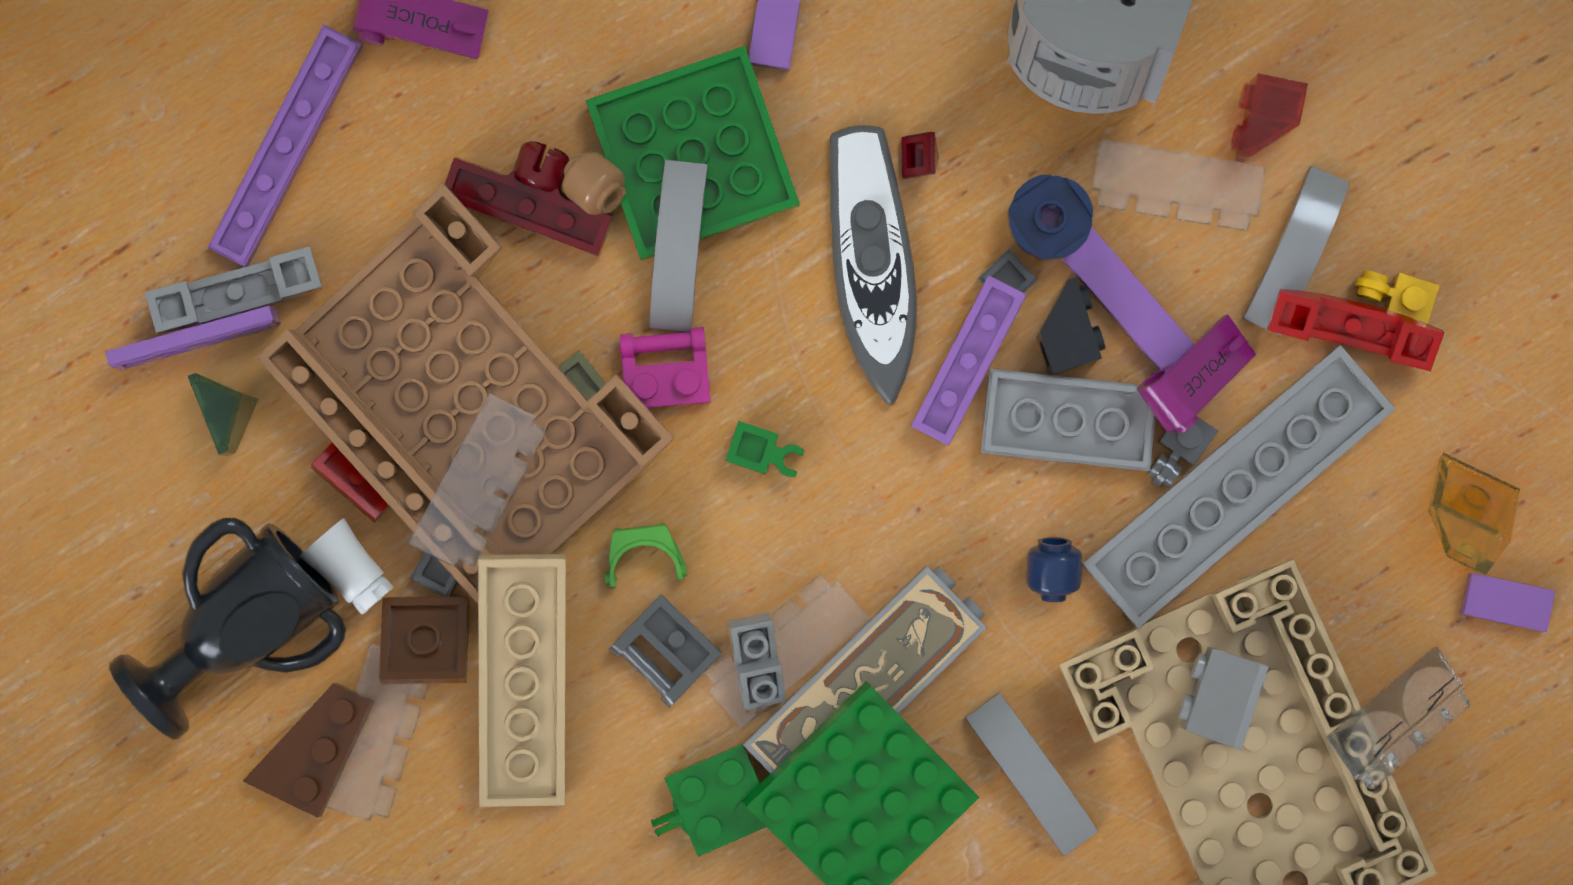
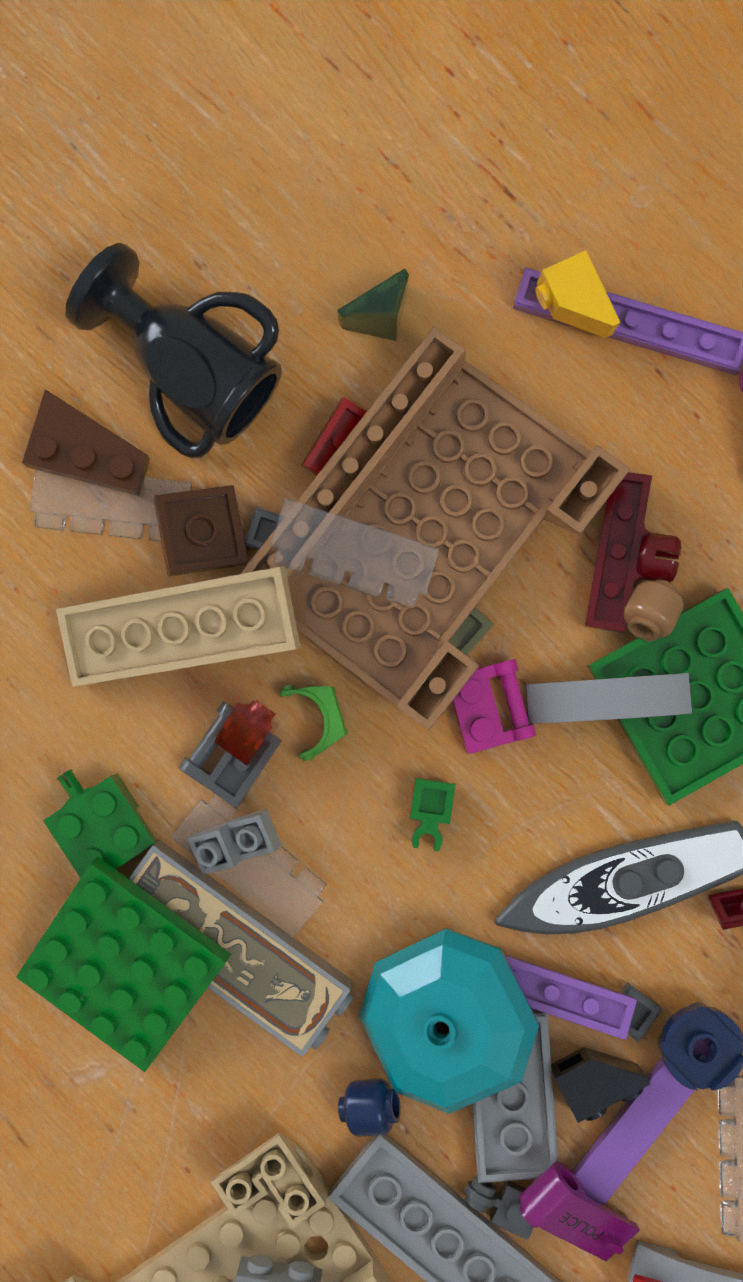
camera: 80 degrees right, 0 degrees up
medium lavender tile [105,306,281,370] -> none
light grey slope [145,246,322,334] -> none
white plant [299,518,393,614] -> none
light grey slope [965,693,1099,856] -> none
none -> clear red slope [214,700,279,766]
none -> teal rock [359,928,539,1114]
none -> yellow slope [535,250,621,338]

